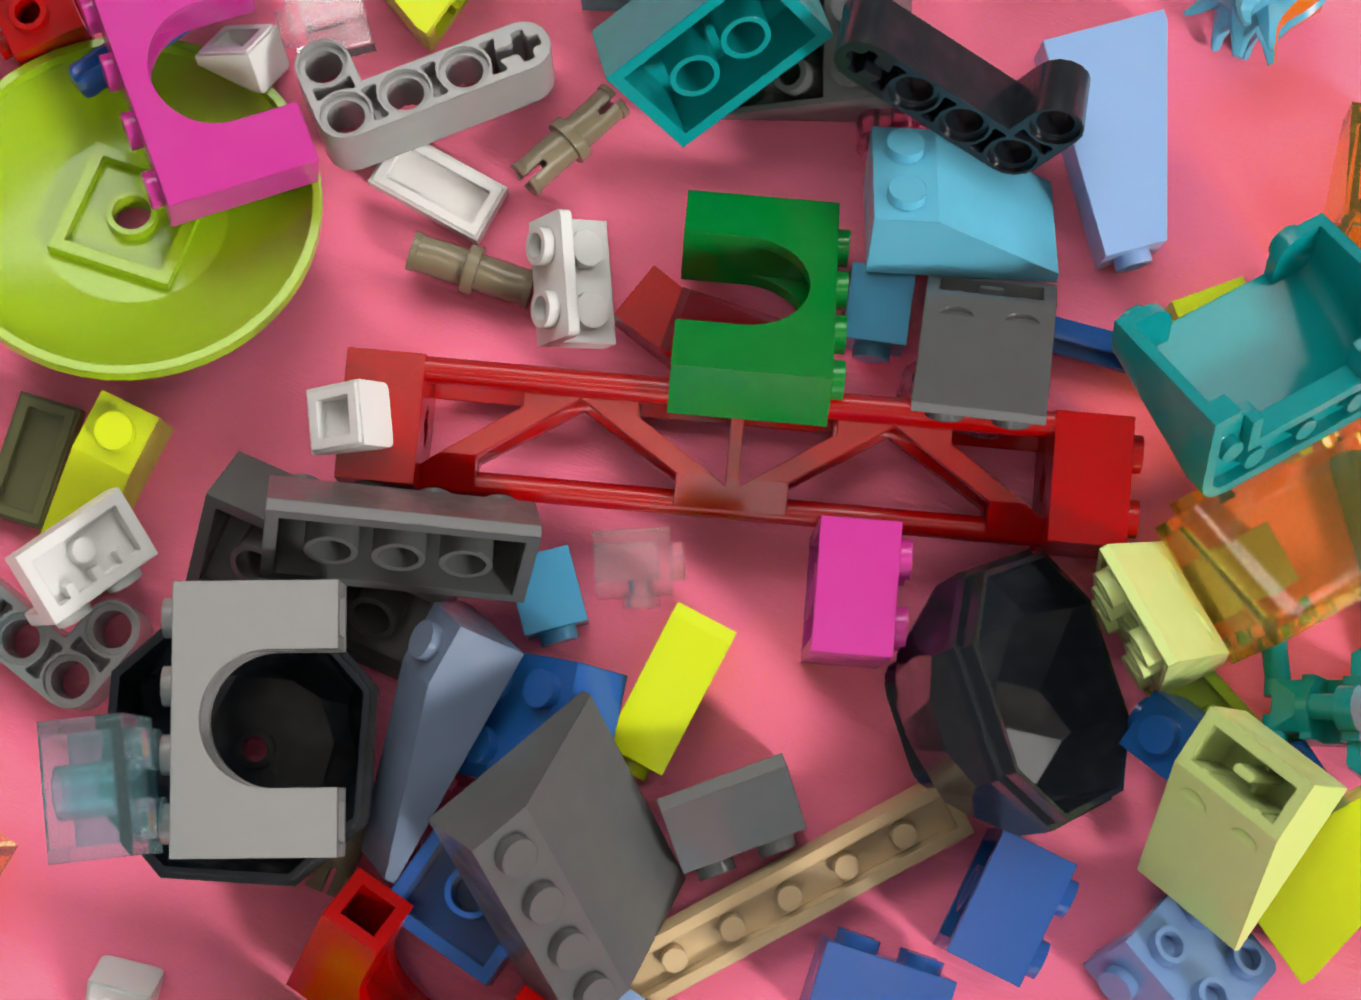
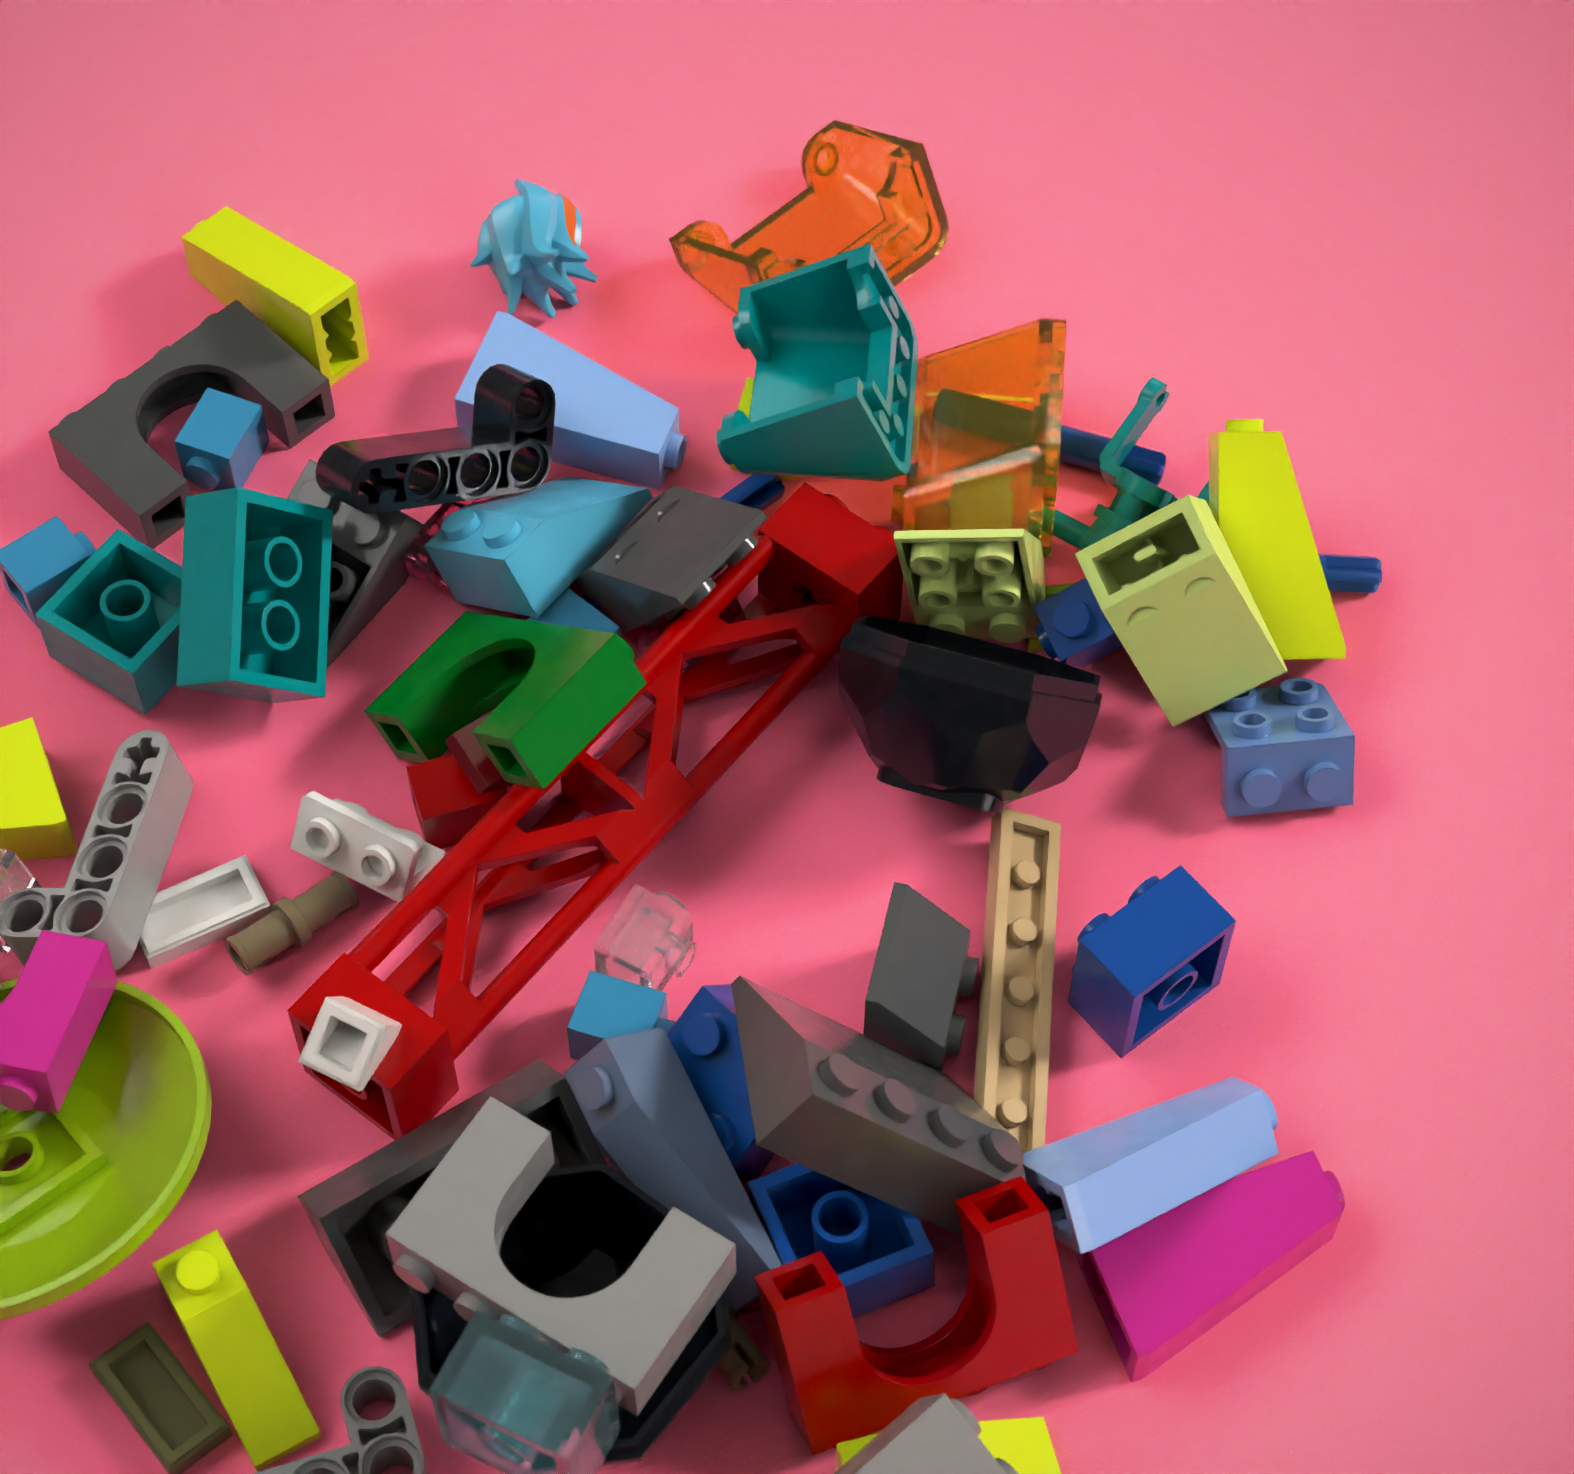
camera: 55 degrees left, 25 degrees down
white bracket [4,487,158,629] -> none
dark grey slope [259,474,542,603] -> none
dark tan pin [511,84,629,196] -> none
neon yellow slope [614,602,737,781] -> none
dark pink brick [800,515,913,669] -> none
blue brick [933,828,1079,988] -> none

